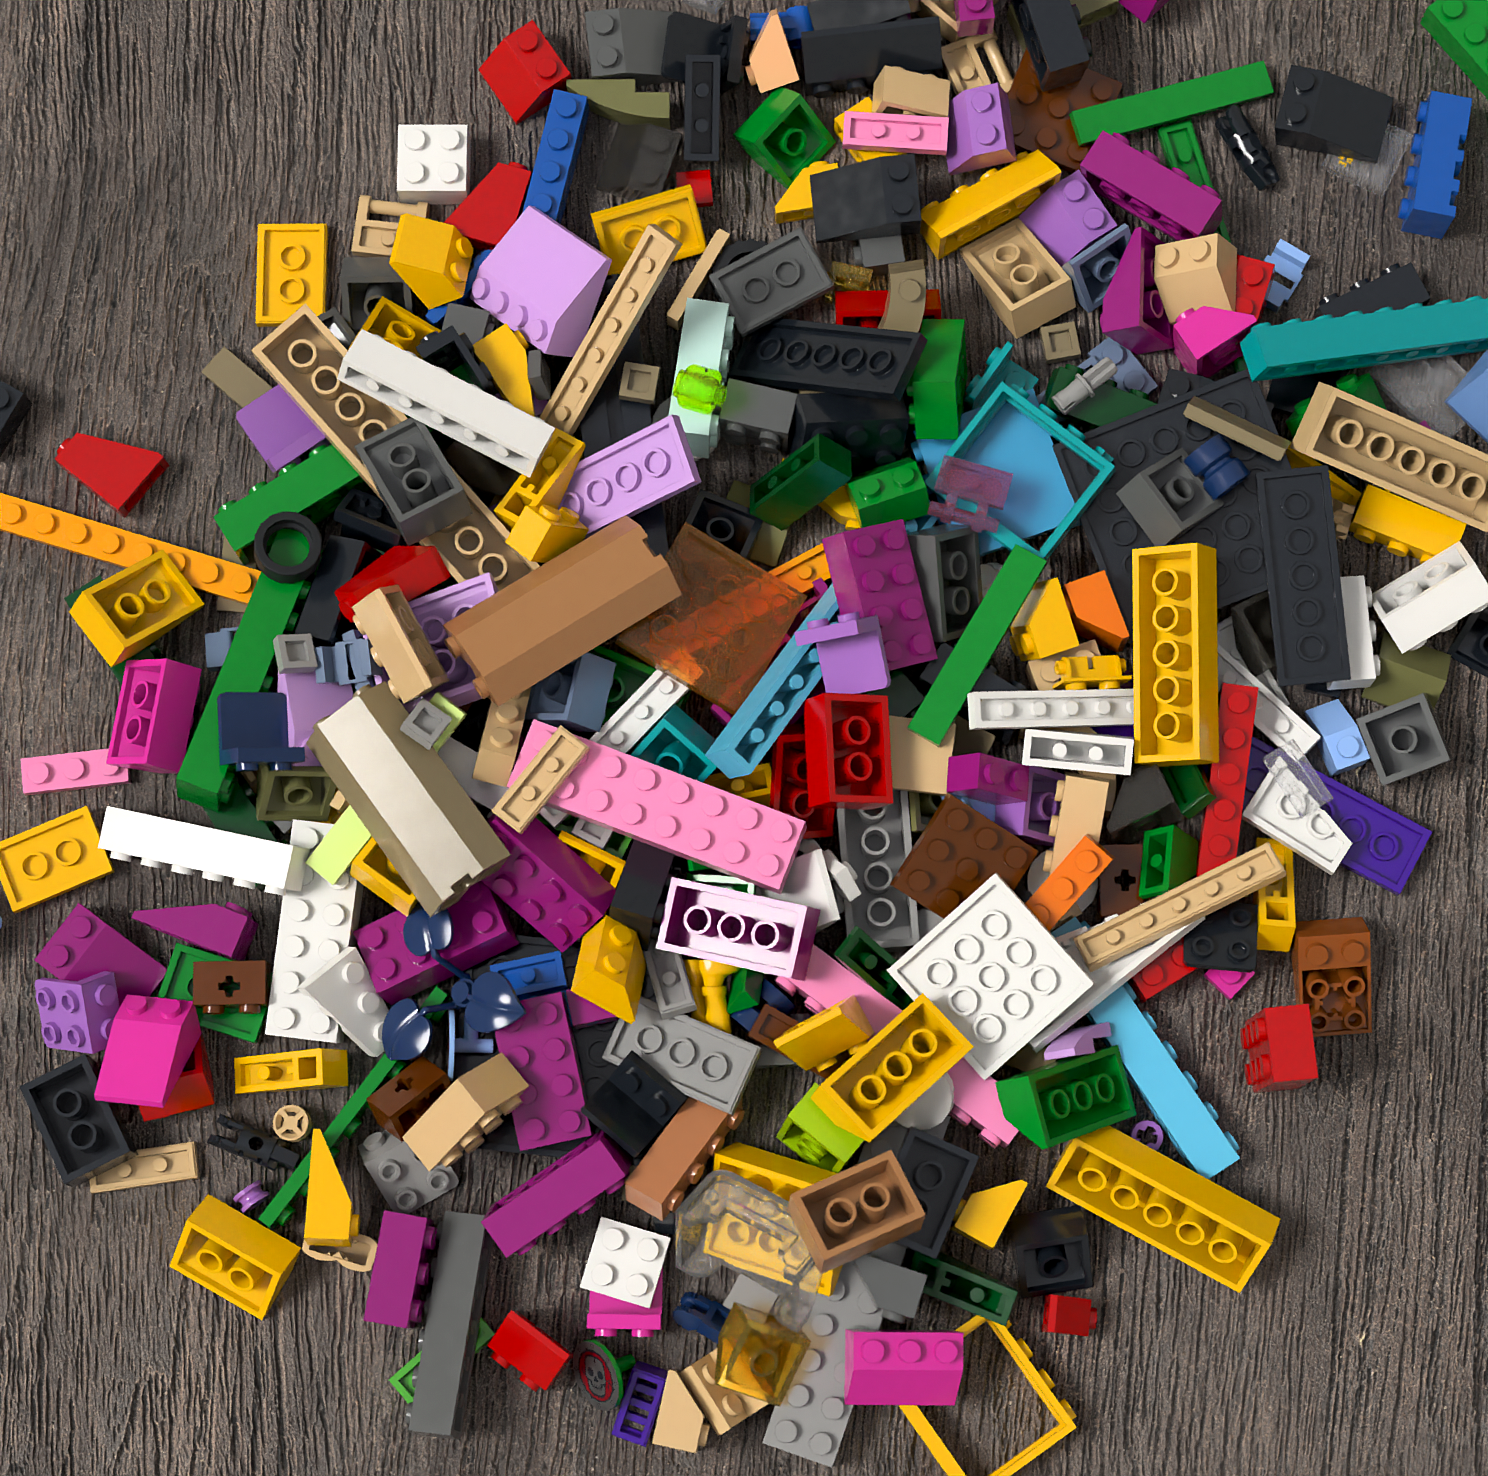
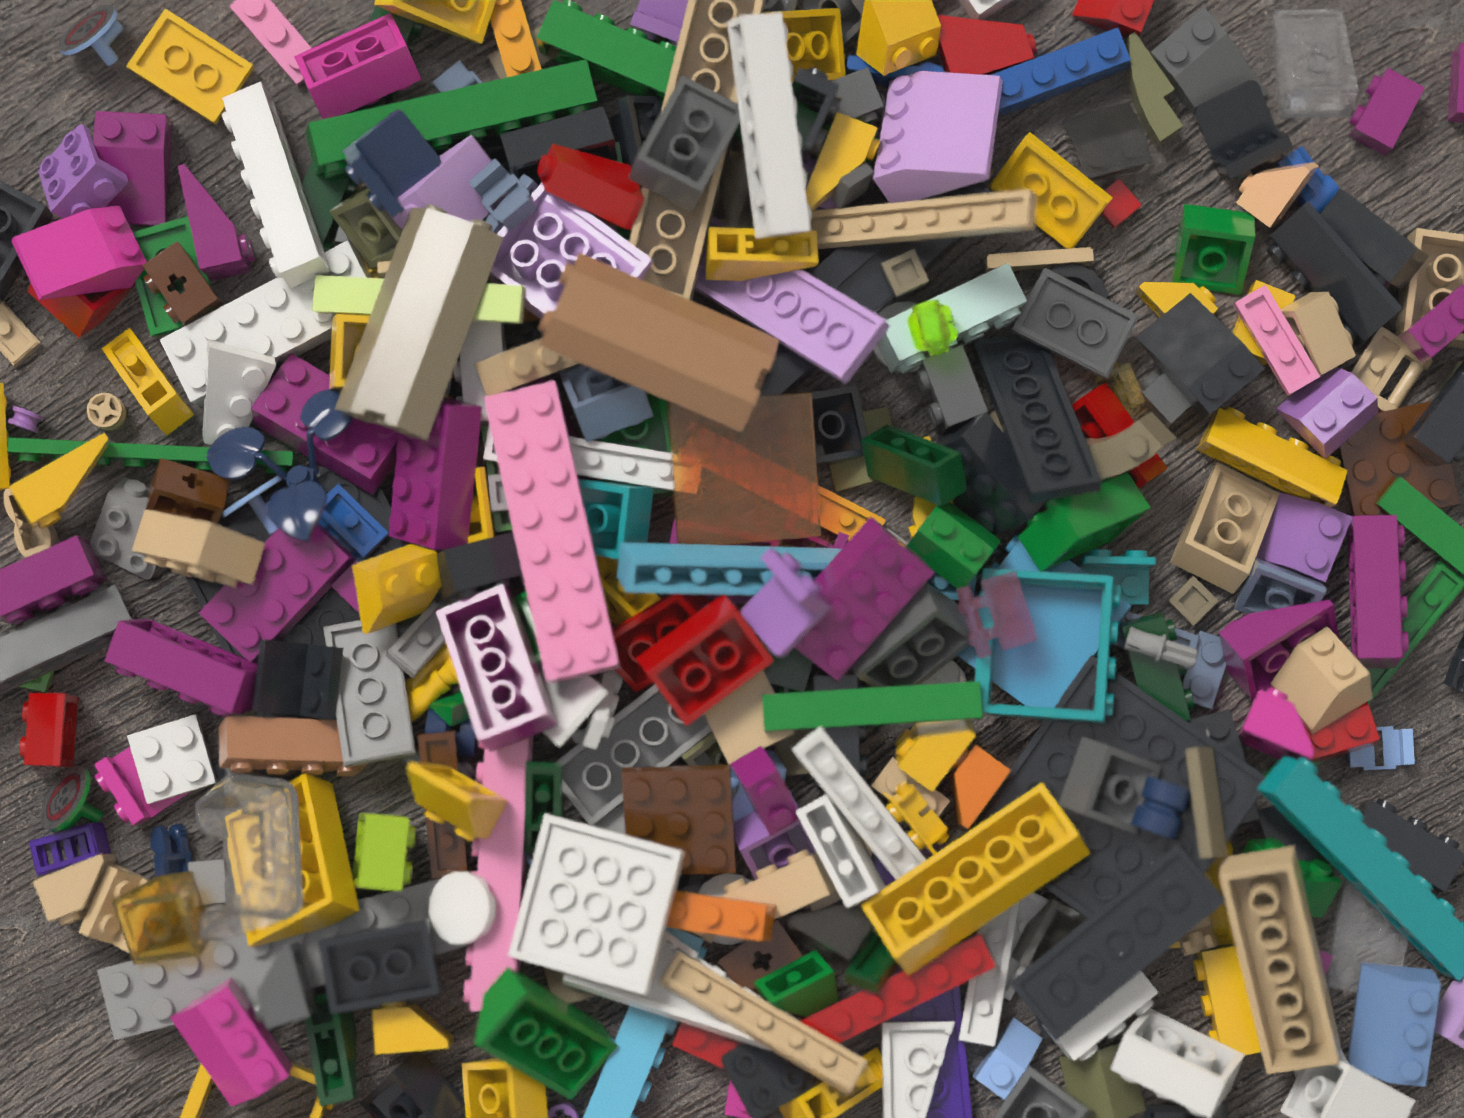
camera: 50 degrees right, 5 degrees up
black hinge [207,1113,301,1171] -> none
black tyre [254,512,322,584] -> none
light grey plate [273,633,318,674] -> none
tan slope [352,585,450,703] -> none
light grey plate [399,698,452,751] -> none
tan tile [491,725,590,834] -> none
yellow brick [506,504,589,563] -> none
black brick [683,54,721,161] -> none
medium nougat brick [787,1150,926,1275] -> none
yellow slope [810,993,974,1143] -> none
lavender slope [1044,1022,1112,1061] -> none
clear tile [1262,738,1333,819] -> none

